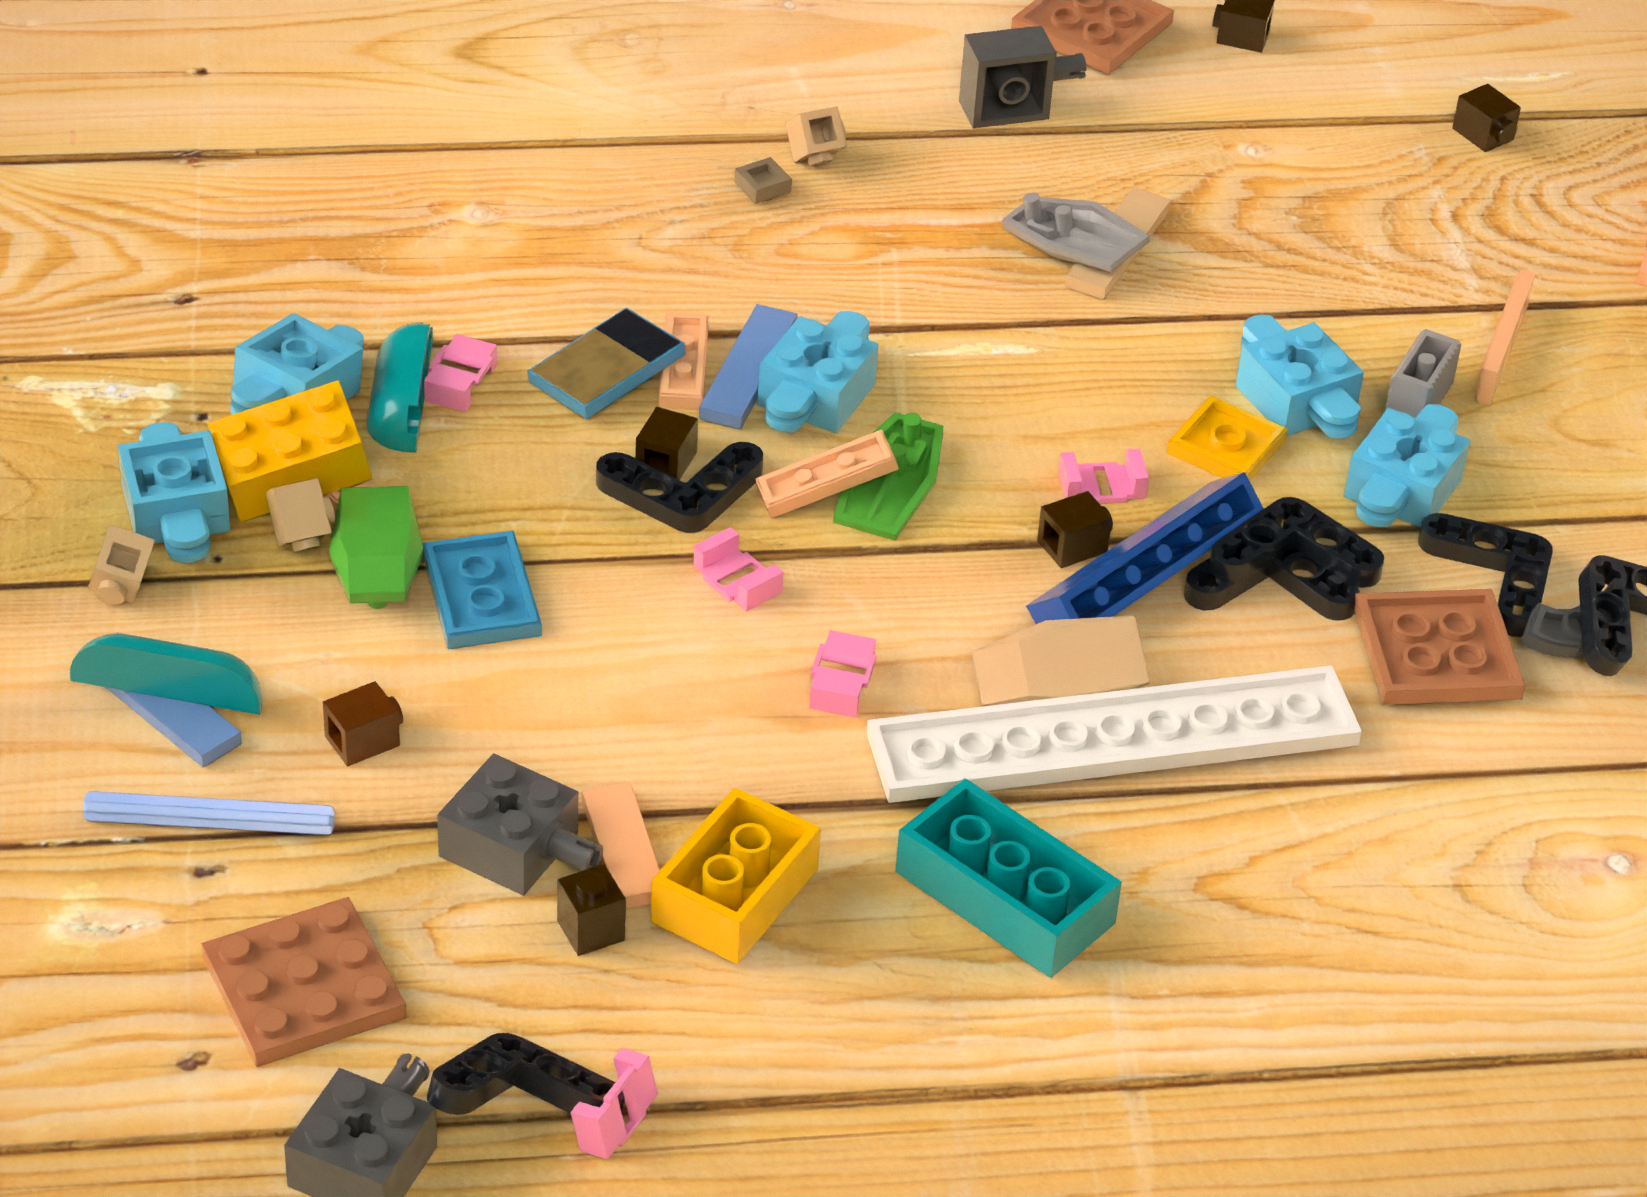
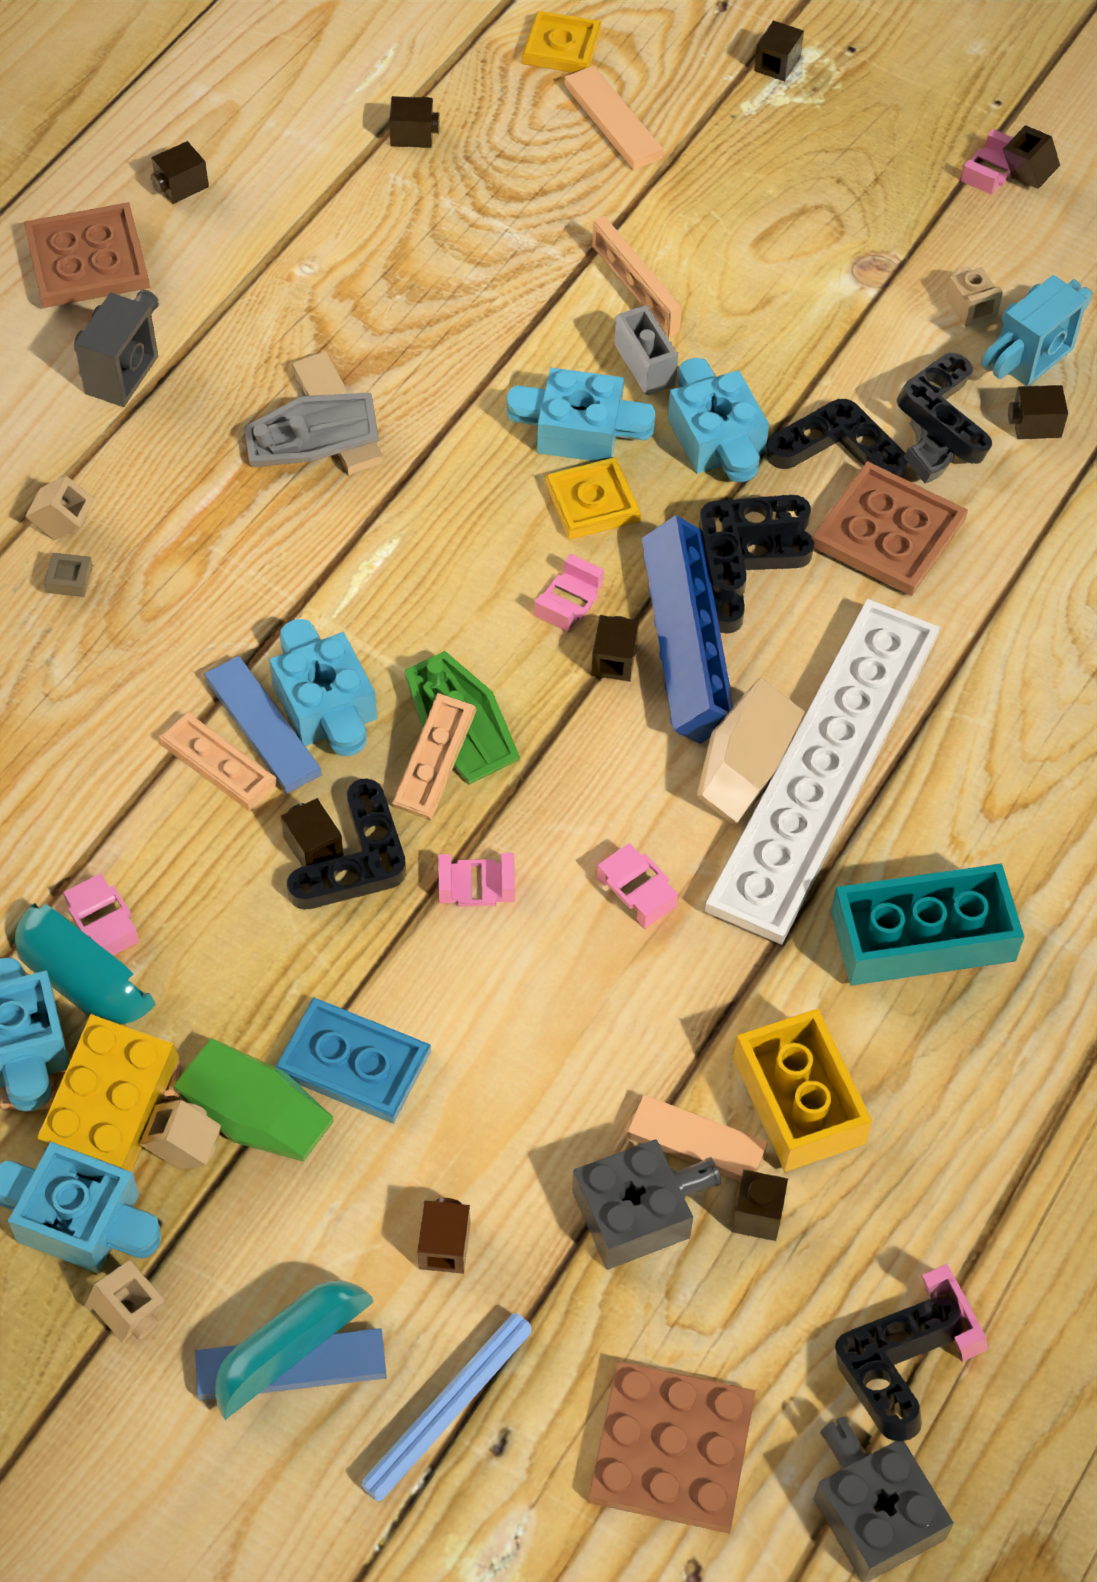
camera: 50 degrees left, 15 degrees up
tile [527,307,686,419] -> none

